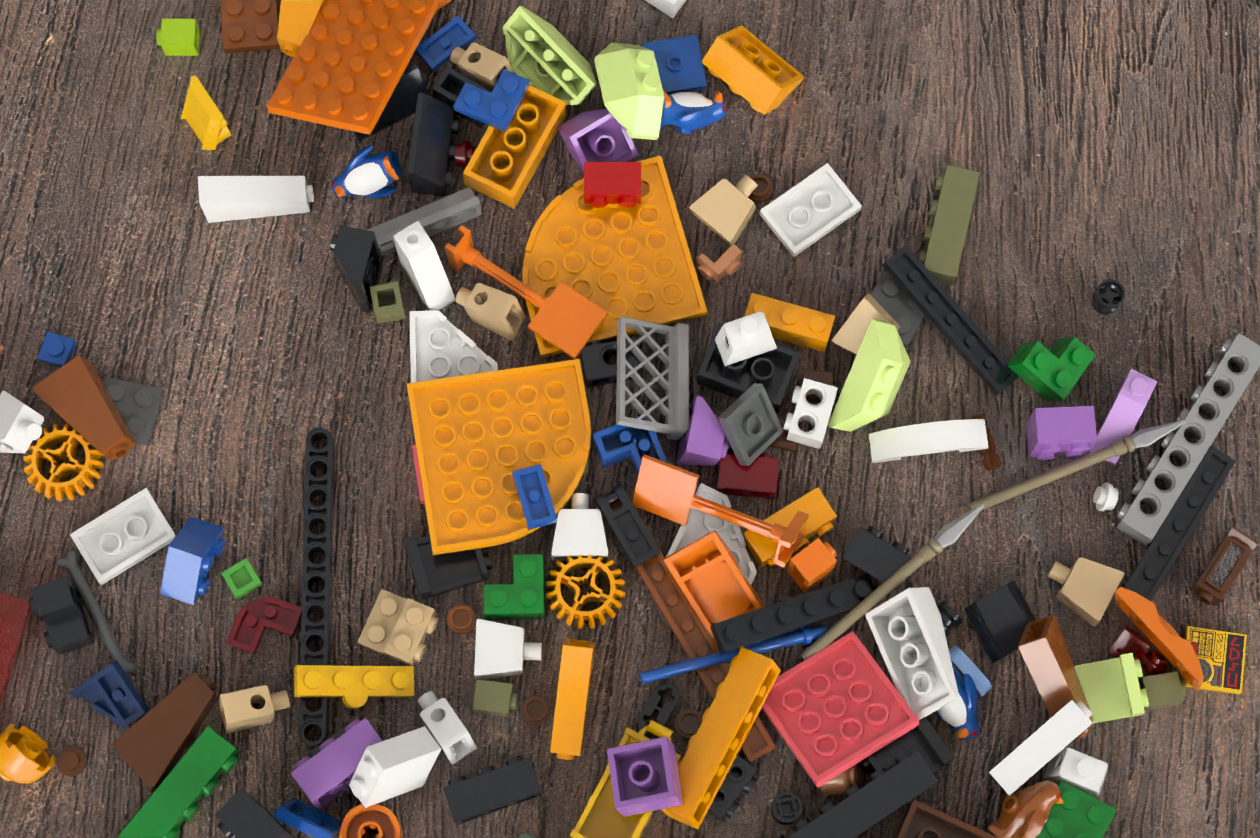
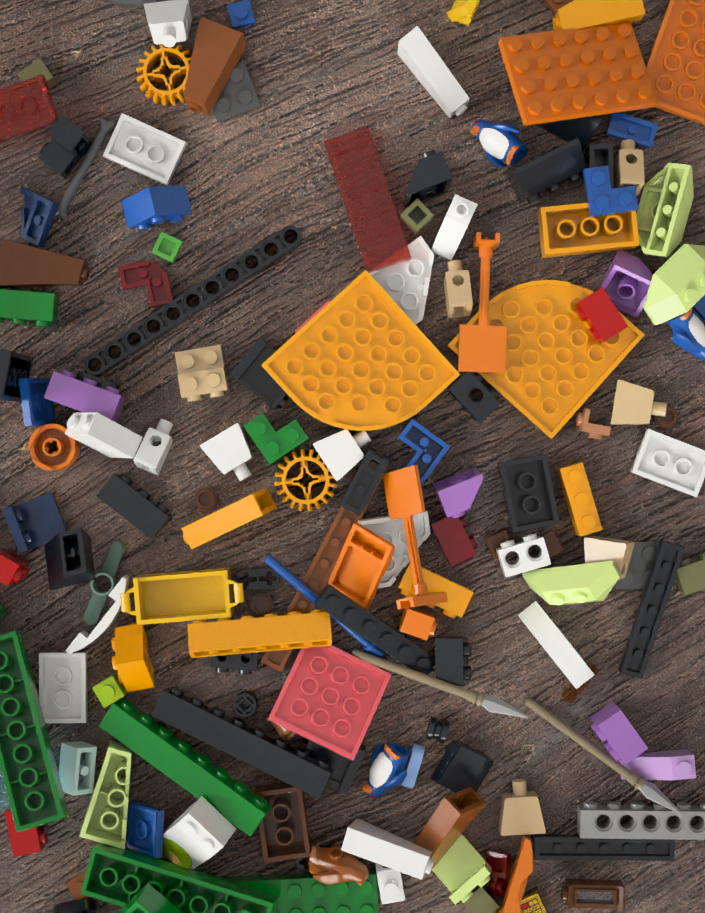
camera: 65 degrees right, 15 degrees up
tan torso [219,685,290,735] -> none
yellow hinge [294,665,414,709] -> none
light grey fence [367,187,482,257] -> none
dark orange plate [447,604,477,634] -> none
dark red plate [455,141,476,169] -> none
olive brick [472,679,518,718] -> none
blue plate [512,464,557,530] -> none
medium lavender brick [607,737,684,817] -> none
light grey fence [616,316,689,440] -> none
white torso [715,311,777,366] -> none
dark grey plate [718,383,784,466] -> none
white slope [865,587,960,720] -> none
green brick [1007,337,1096,402] -> none
white plate [1093,482,1119,512] -> none
none -> clear red plate [324,127,411,273]

